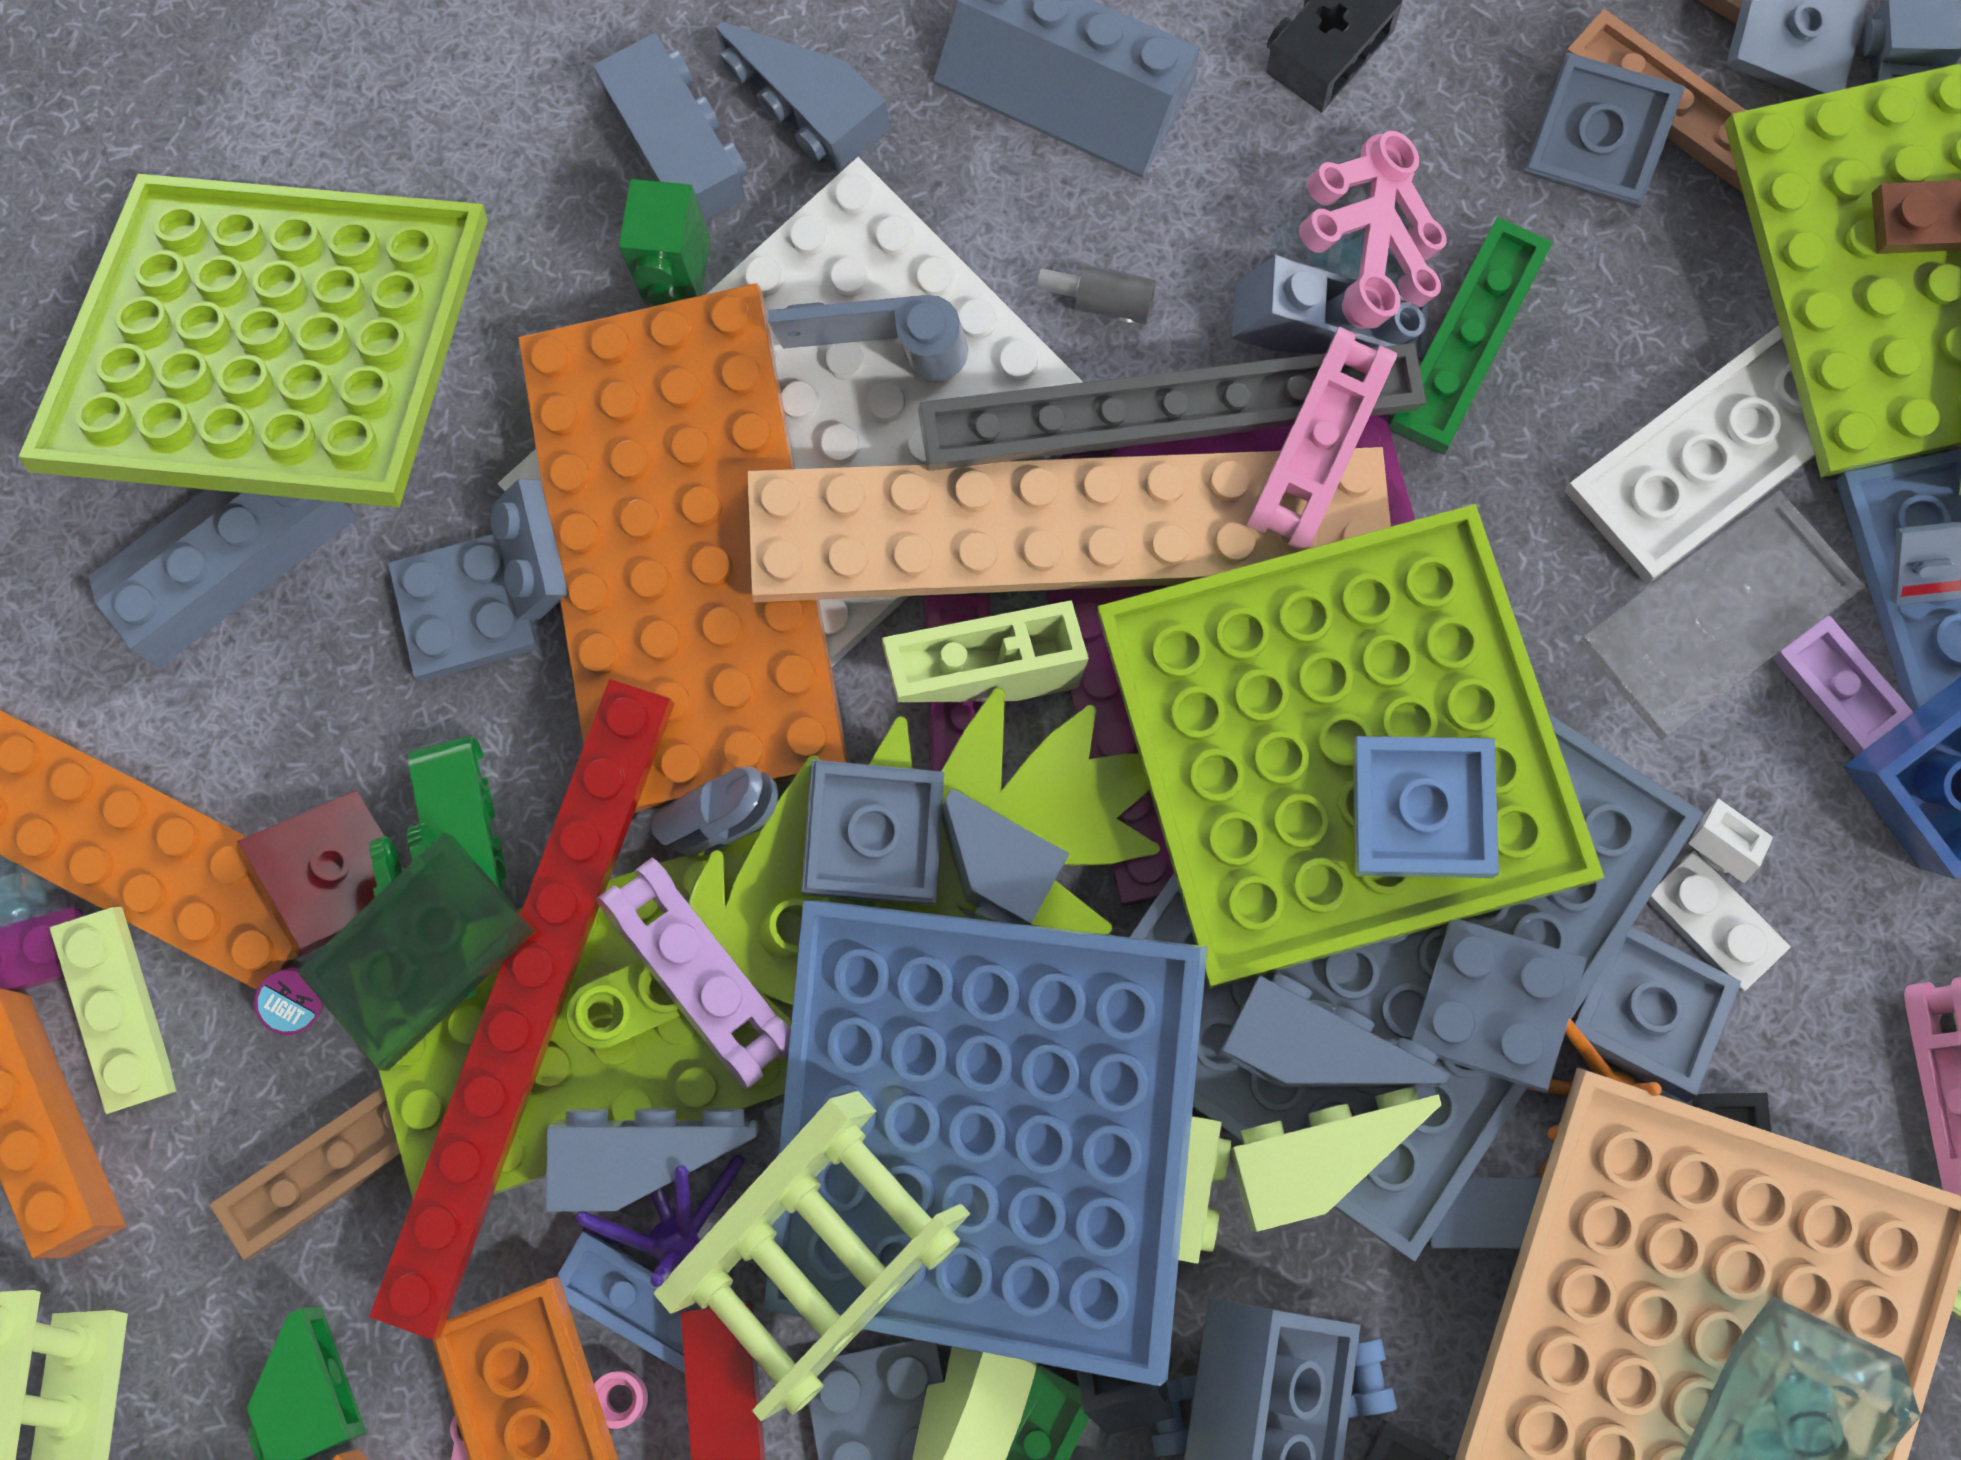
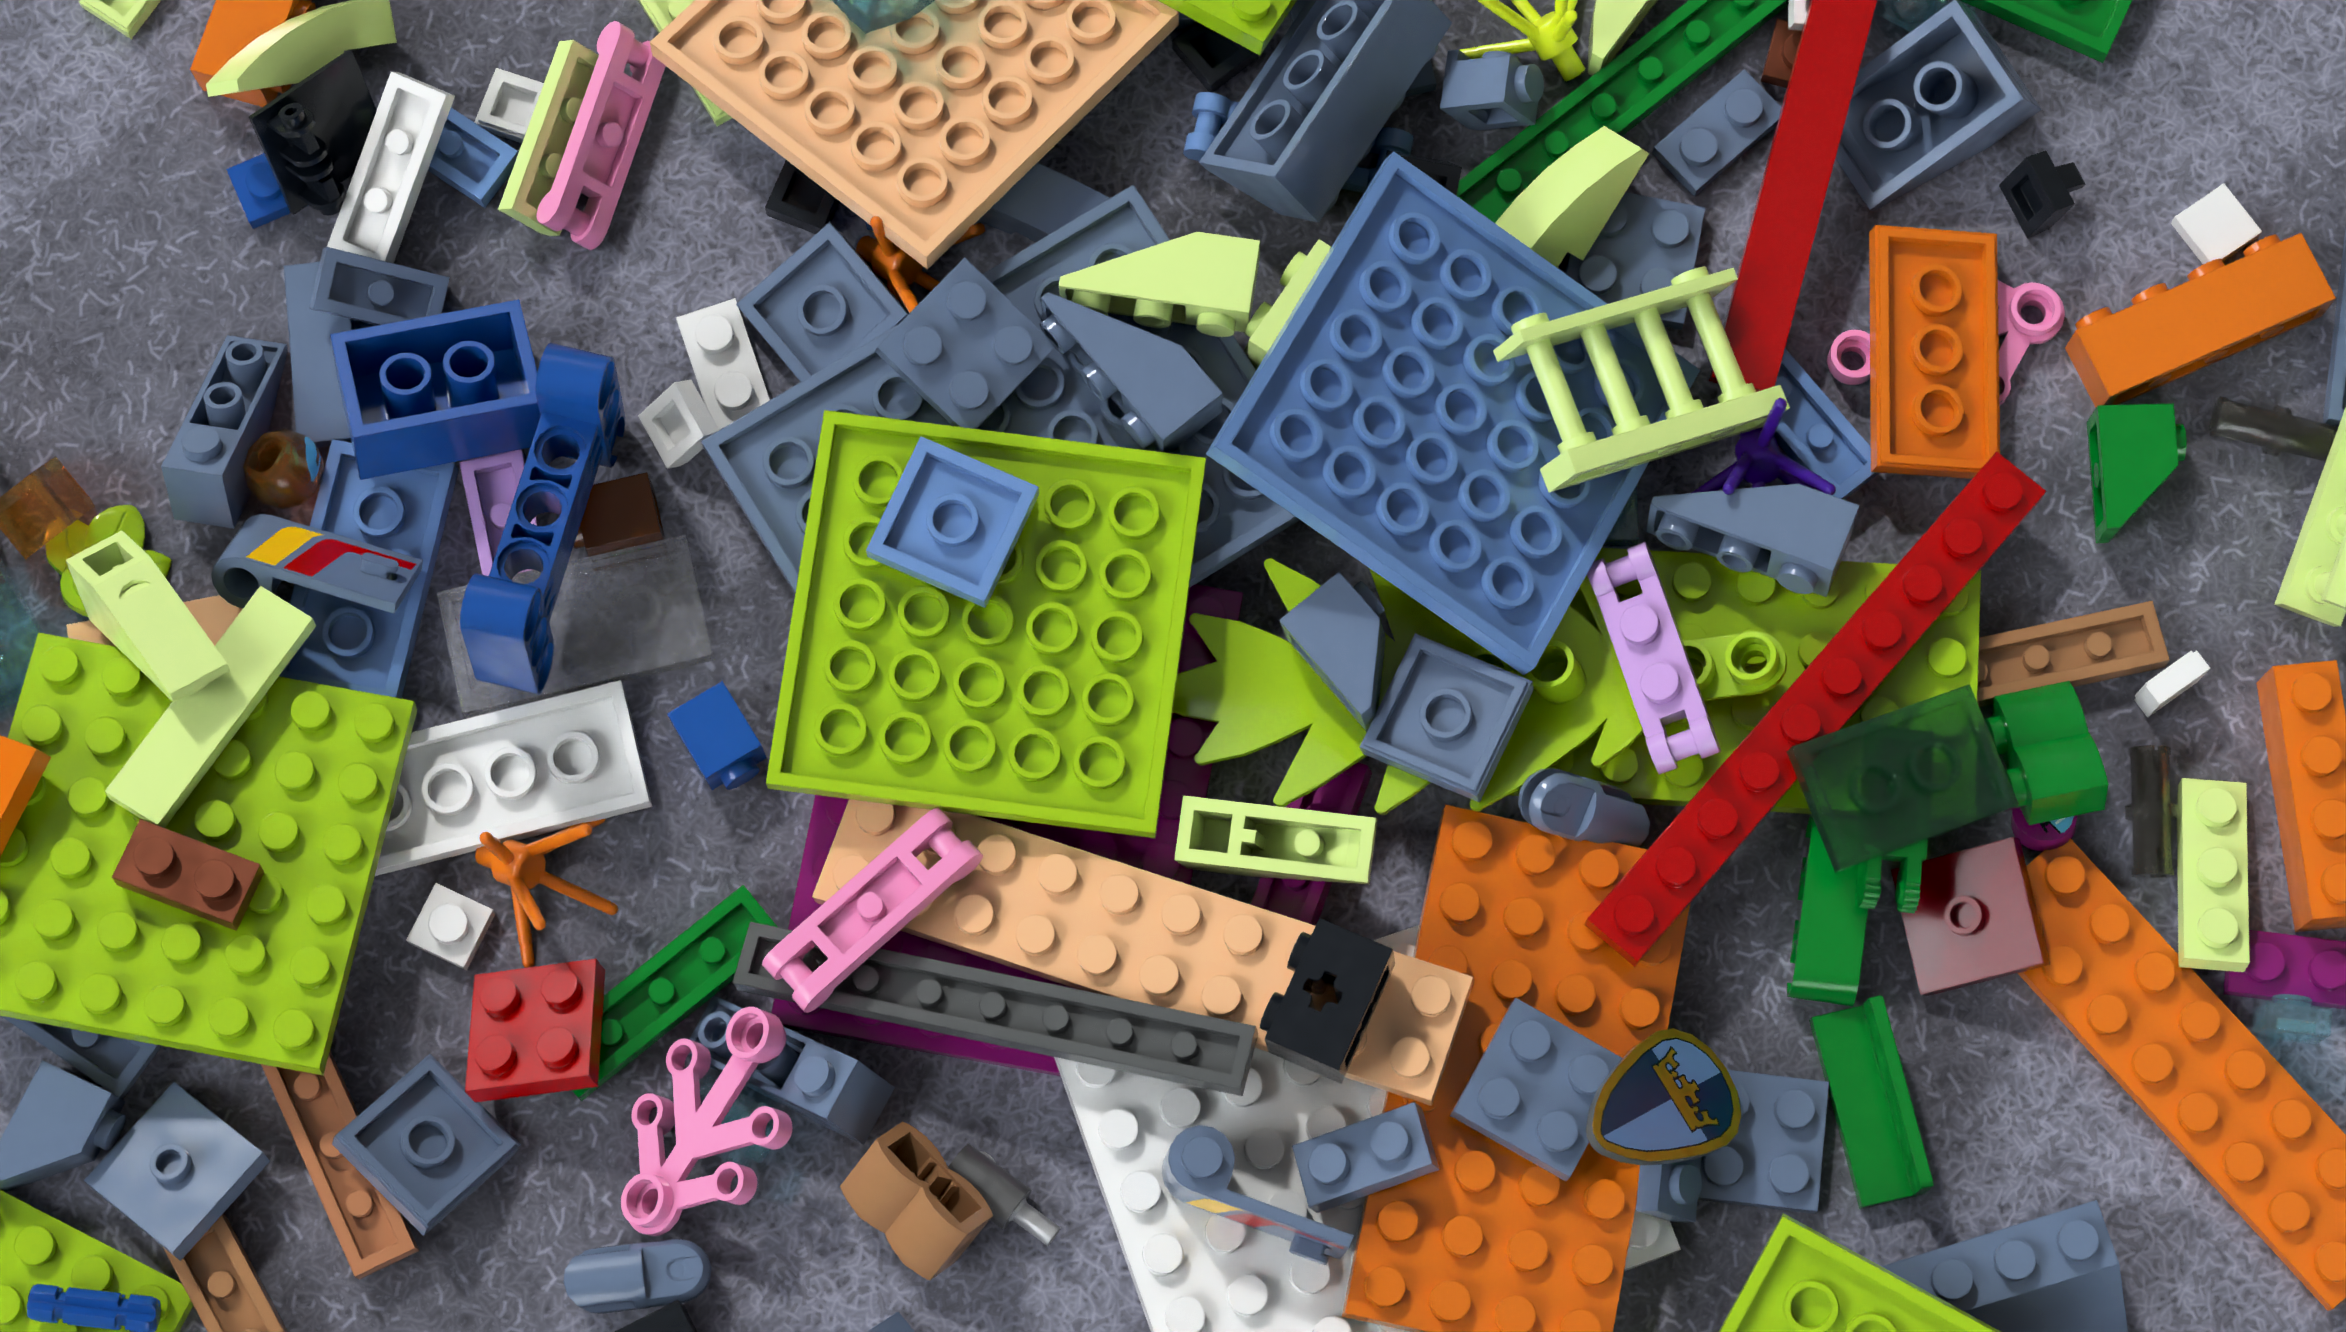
camera: 165 degrees left, 0 degrees up
none -> white plate [406,883,496,971]
none -> blue beam [460,343,625,695]
none -> plate [465,958,605,1102]
none -> orange plant [475,818,618,968]
none -> sand blue arm [563,1239,712,1314]
none -> reddish brown brick [574,472,667,564]
none -> blue brick [667,681,767,790]
none -> medium nougat brick [840,1122,993,1280]
none -> black brick [1260,918,1395,1084]
none -> sand blue plate [1292,1102,1440,1213]
none -> sand blue plate [1450,998,1622,1181]
none -> shield [1586,1028,1741,1166]
none -> green panel [1809,995,1934,1209]
none -> green brick [1984,681,2109,825]
none -> clear smoke pin [2125,745,2178,878]
none -> white tile [2134,650,2210,718]

